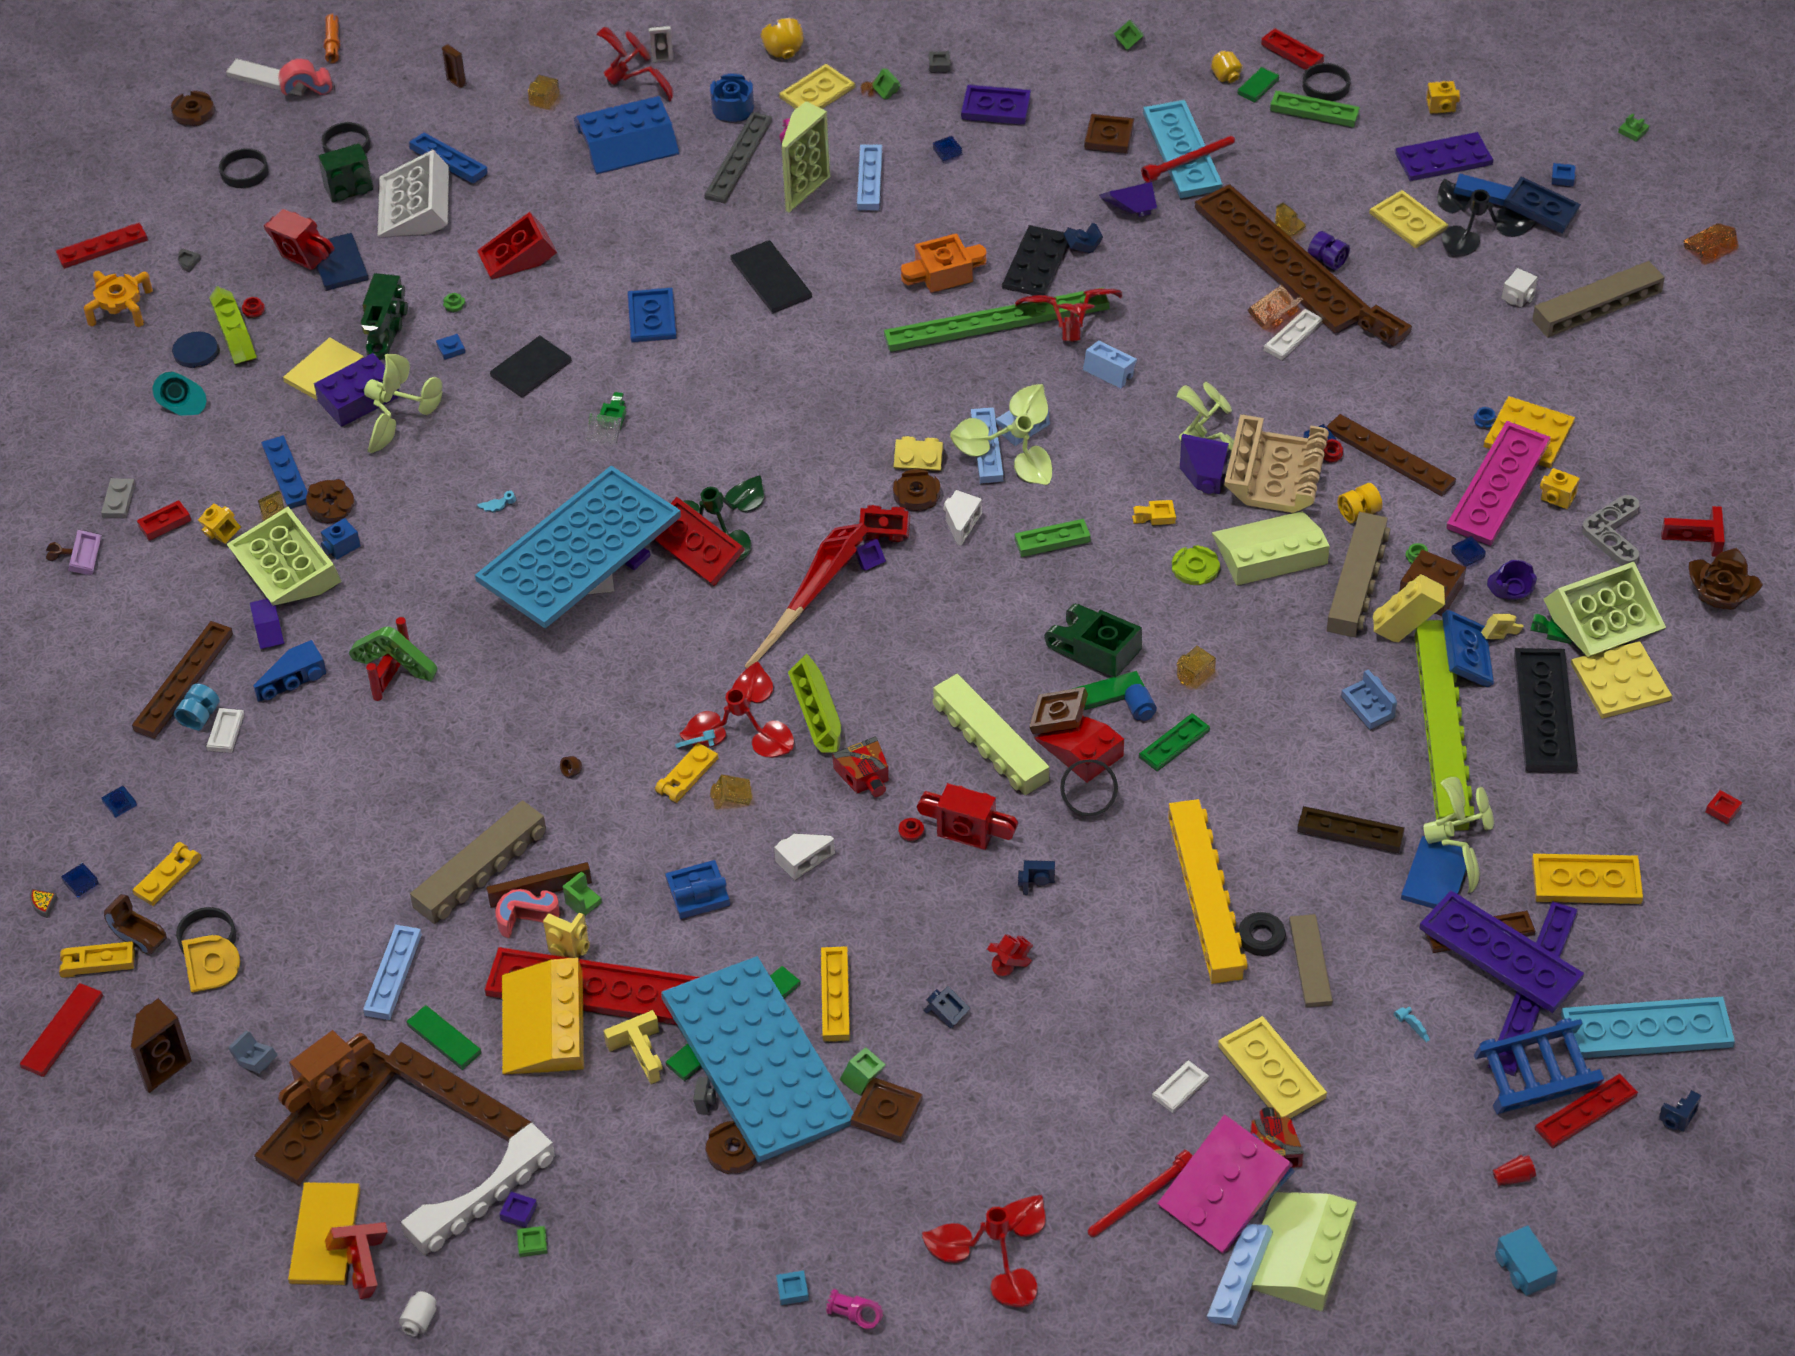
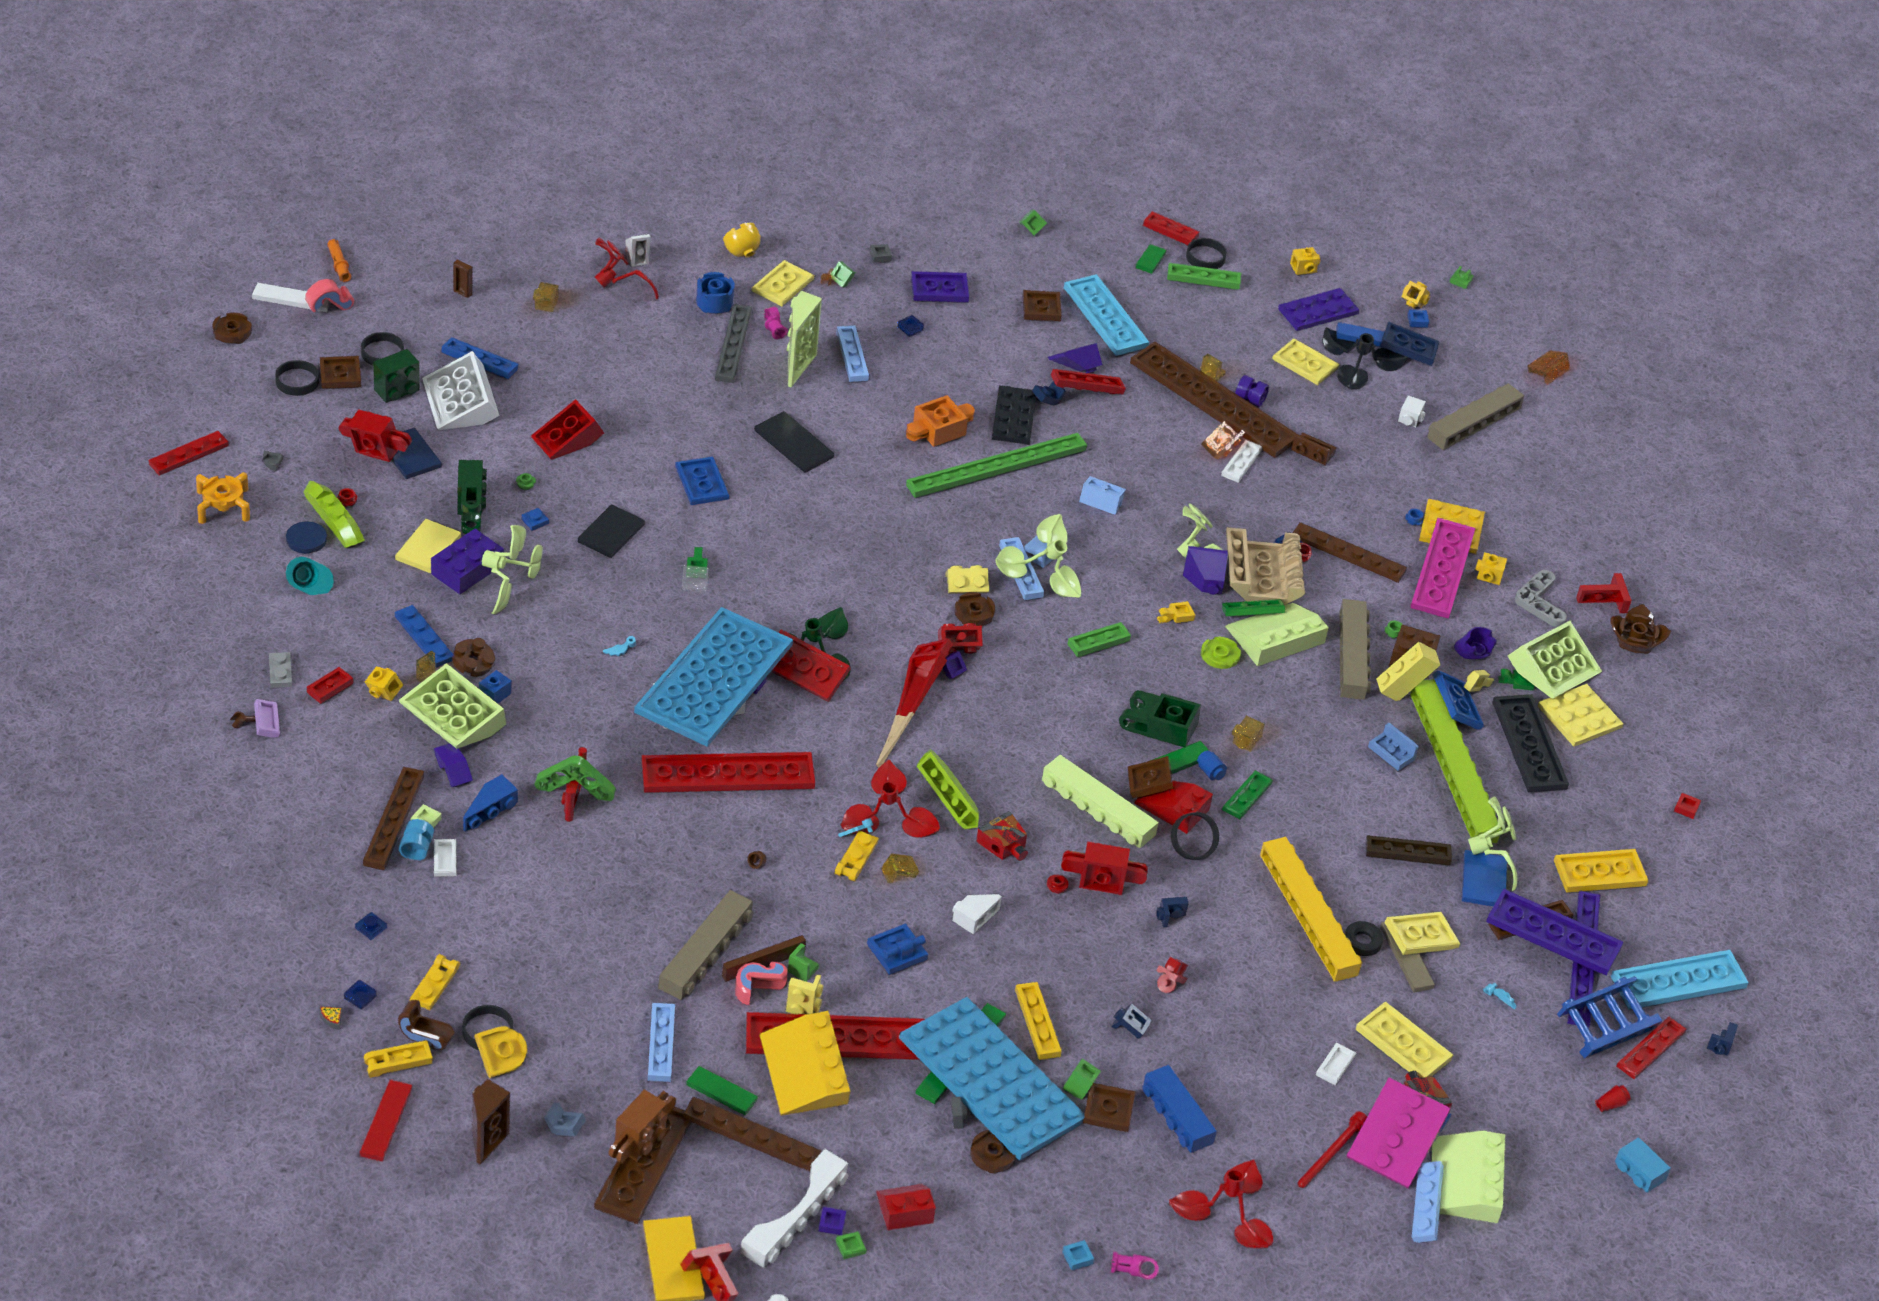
camera: 20 degrees left, 5 degrees down
blue slope [574,96,679,175] -> none
light yellow bracket [603,1010,663,1084] -> none
white slope [943,490,982,545] -> none
red plant [1015,288,1122,341] -> none
red piece [1141,136,1235,183] -> none
yellow head [1211,51,1243,83] -> none
yellow wheel [1337,482,1383,524] -> none
clear blue plate [1451,536,1486,567] -> none
none -> reddish brown plate [320,356,361,389]
none -> yellowish green plate [411,804,442,828]
none -> red plate [641,752,815,793]
none -> red slope [876,1184,936,1230]
none -> red plate [1051,369,1126,394]
none -> blue brick [1142,1065,1217,1153]
none -> green tile [1222,599,1285,616]
none -> light yellow tile [1384,912,1460,955]
none -> yellow brick [1401,281,1430,309]

